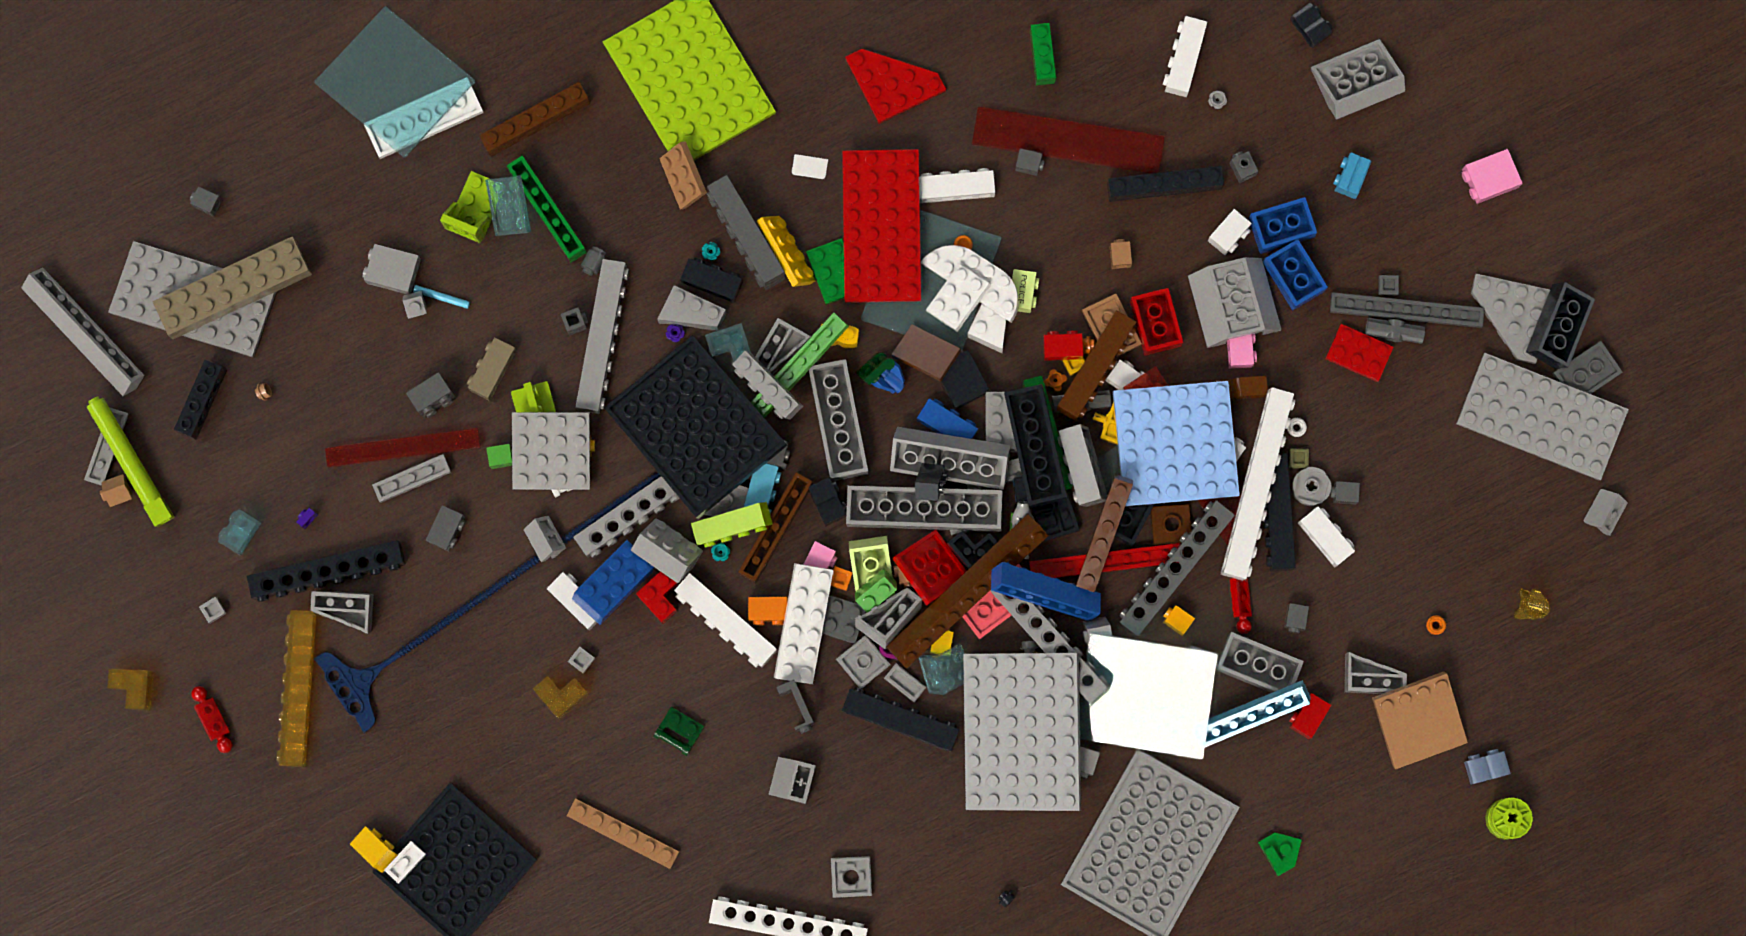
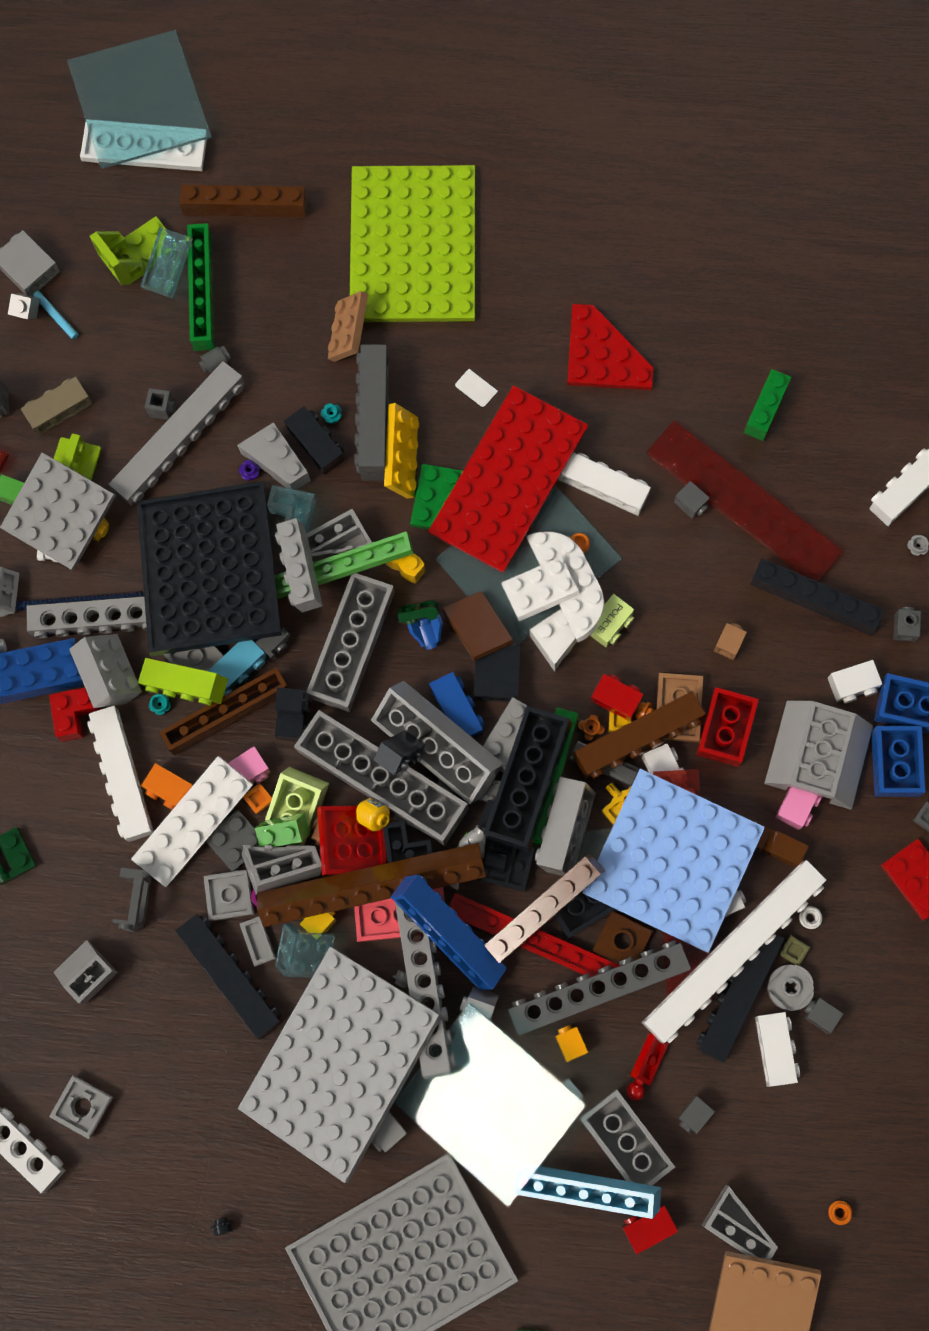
camera: 35 degrees right, 5 degrees down
none -> yellow head [356,798,390,831]

